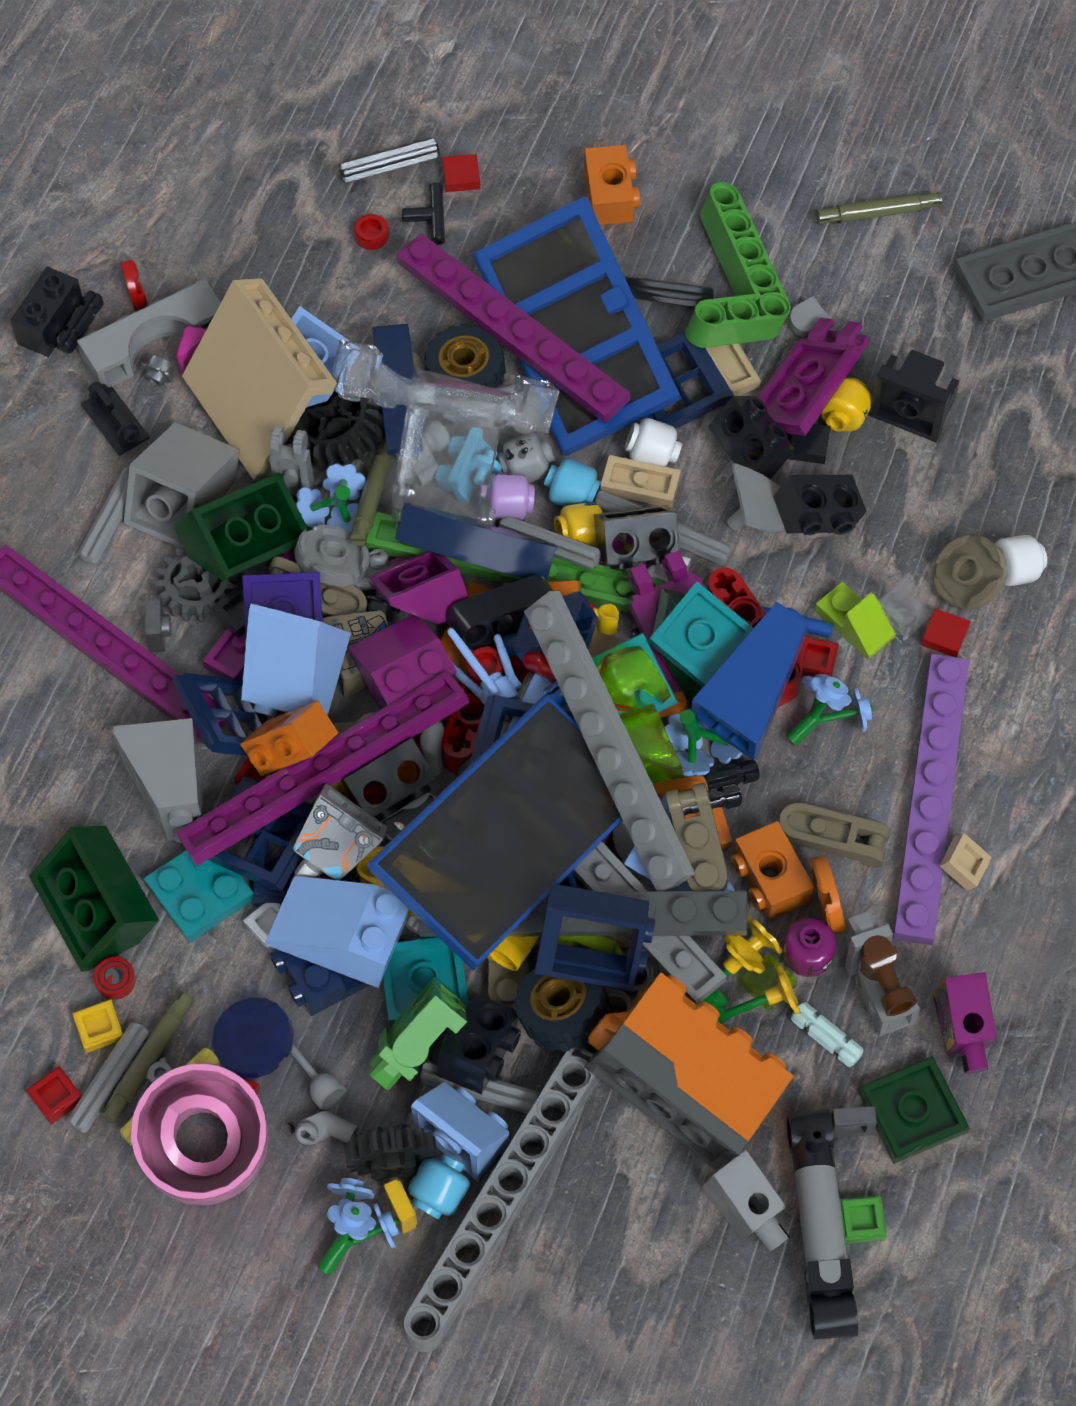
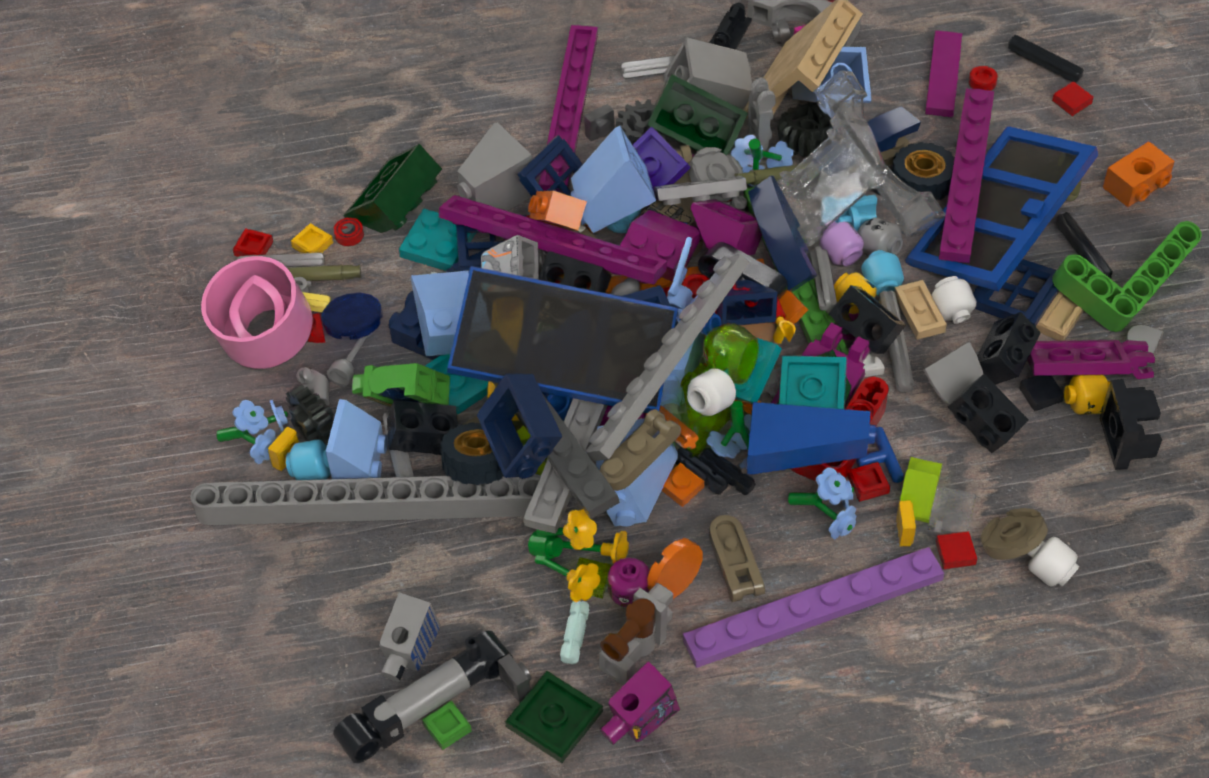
camera: 60 degrees right, 10 degrees down
black piece [402,182,445,245] -> none
piece [584,972,794,1169] -> none
orange brick [731,821,814,921] -> none
tan plate [939,833,992,891] -> none
none -> light grey plate [654,176,747,205]
none -> white head [687,369,736,416]
none -> yellow tile [896,501,916,547]
none -> magenta tile [925,30,963,117]

